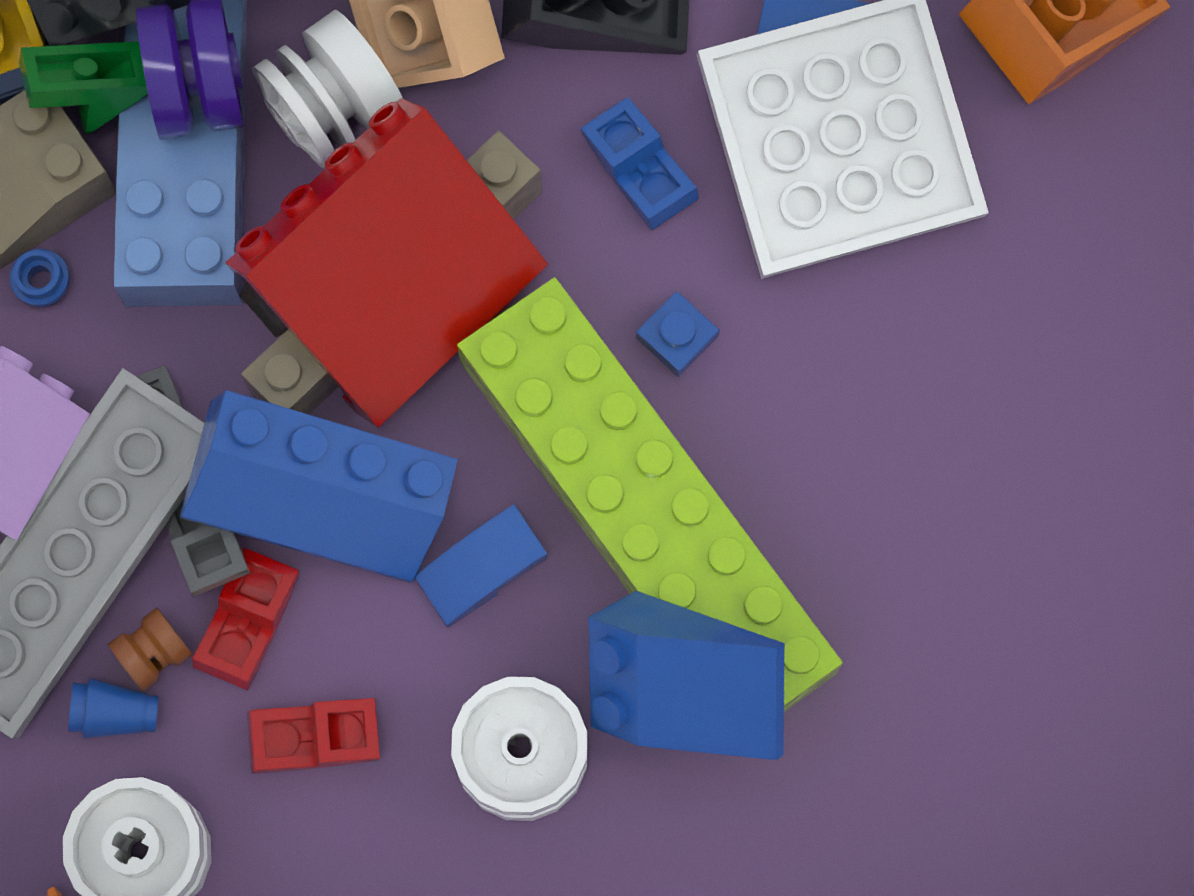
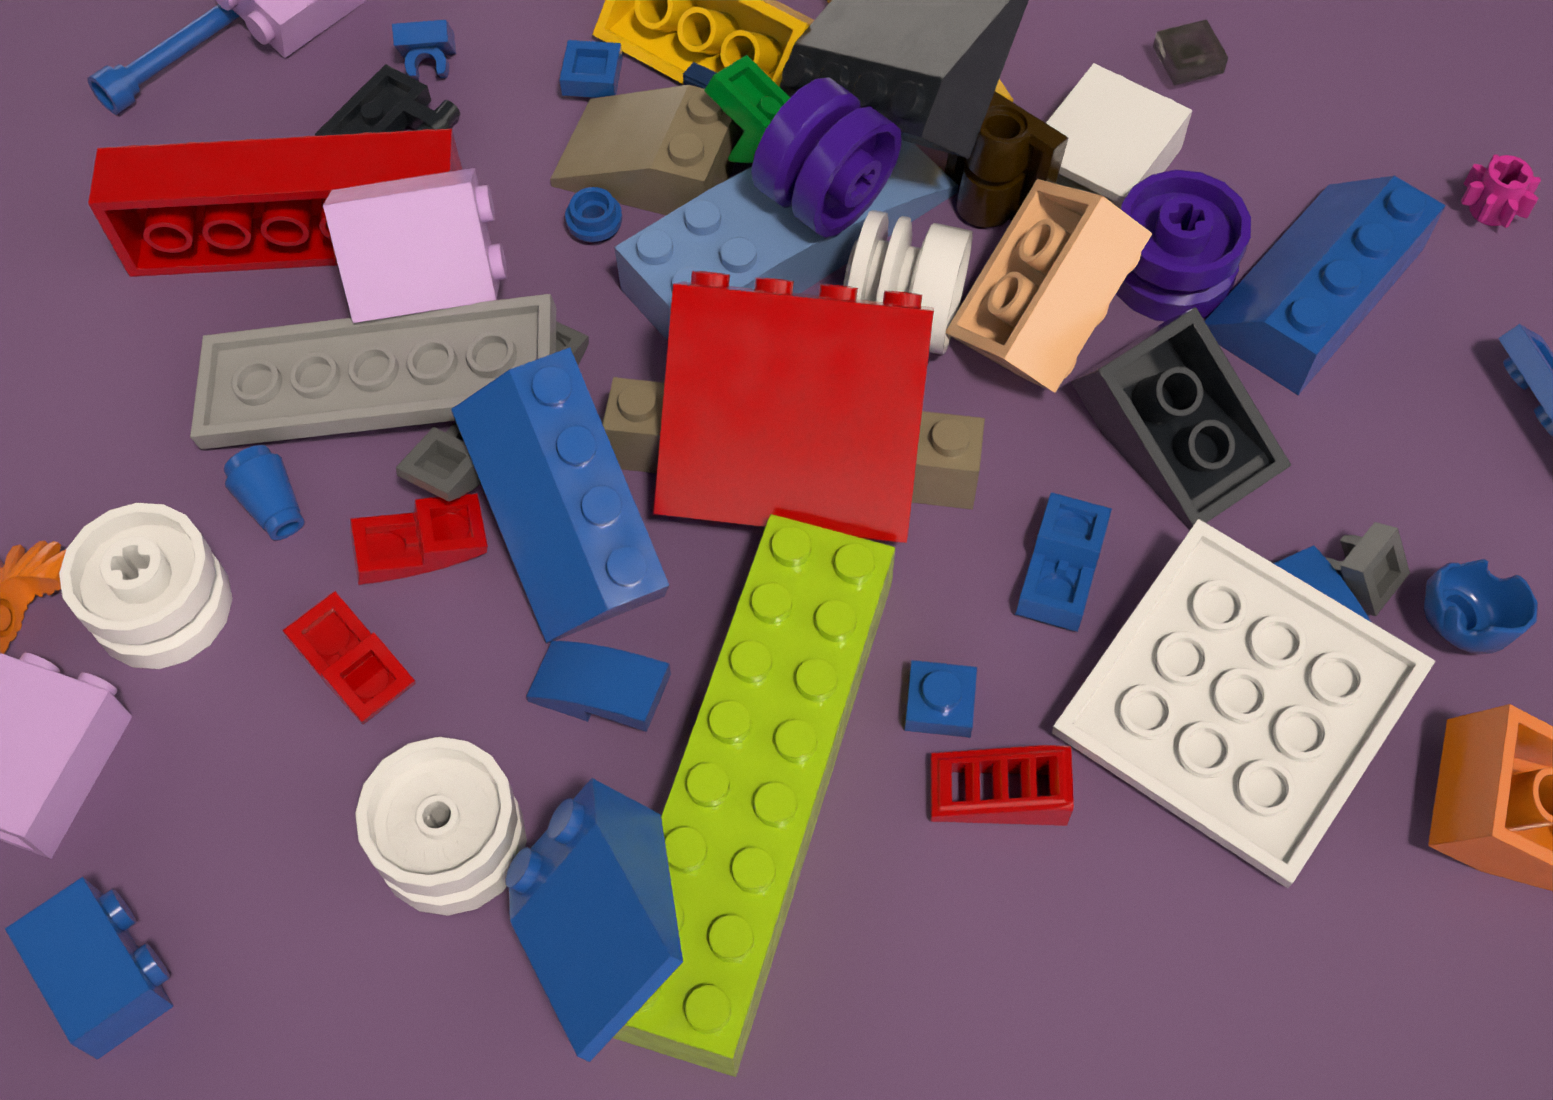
camera: 55 degrees right, 15 degrees down
dark orange wheel [107,607,193,692] -> none
none -> red slope [930,745,1074,826]

